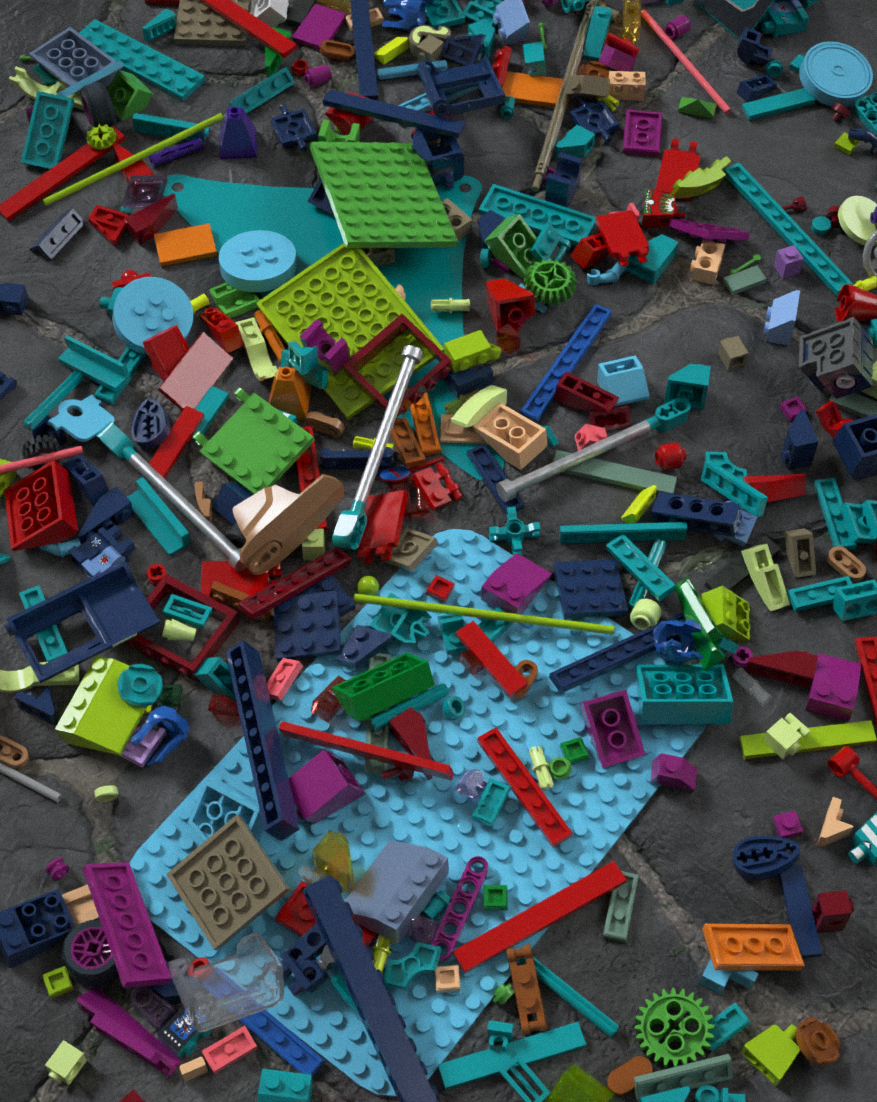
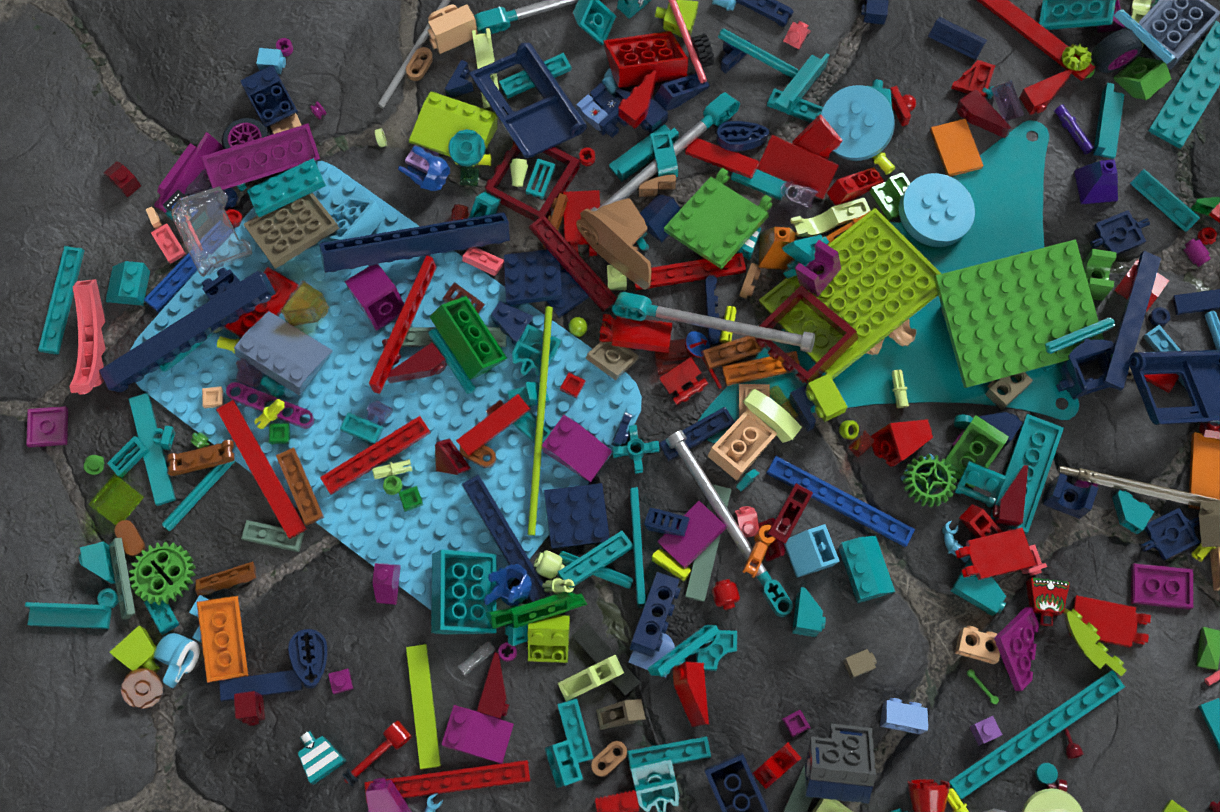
camera: 90 degrees right, 15 degrees up
lime tile [42,966,74,999] -> none
lime piece [43,113,224,206] -> none
yellowish green brick [45,1040,87,1085] -> none
medium azure piece [47,395,114,442] -> none
teal tile [383,942,442,991] -> none
teal piece [442,696,465,719] -> none
teal pin [500,96,516,119] -> none
magenta slope [579,690,646,768] -> none
sand green tile [723,265,767,295] -> none
yellowish green brick [763,713,811,759] -> none
dark blue slope [780,409,819,470] -> none
light nougat slope [817,797,853,847] -> none
none -> medium azure piece [154,633,200,688]
none -> dark orange plate [196,562,256,597]
none -> teal plate [247,158,326,218]
none -> neon yellow axle [254,399,285,429]
none -> dark orange plate [276,447,324,526]
none -> dark red slope [435,438,472,475]
none -> yellowish green axle [542,578,574,594]
none -> dark blue plate [611,412,632,446]
none -> red slope [618,70,656,129]
none -> dark blue slope [644,508,690,537]
none -> teal piece [650,131,678,177]
none -> magenta tile [657,501,727,569]
none -> orange piece [742,525,776,578]
none -> clear purple piece [780,182,818,209]
none -> coral bracket [783,21,811,50]
none -> teal slope [838,536,895,603]
none -> dark red slope [992,465,1028,527]
none -> teal axle [1045,318,1115,354]

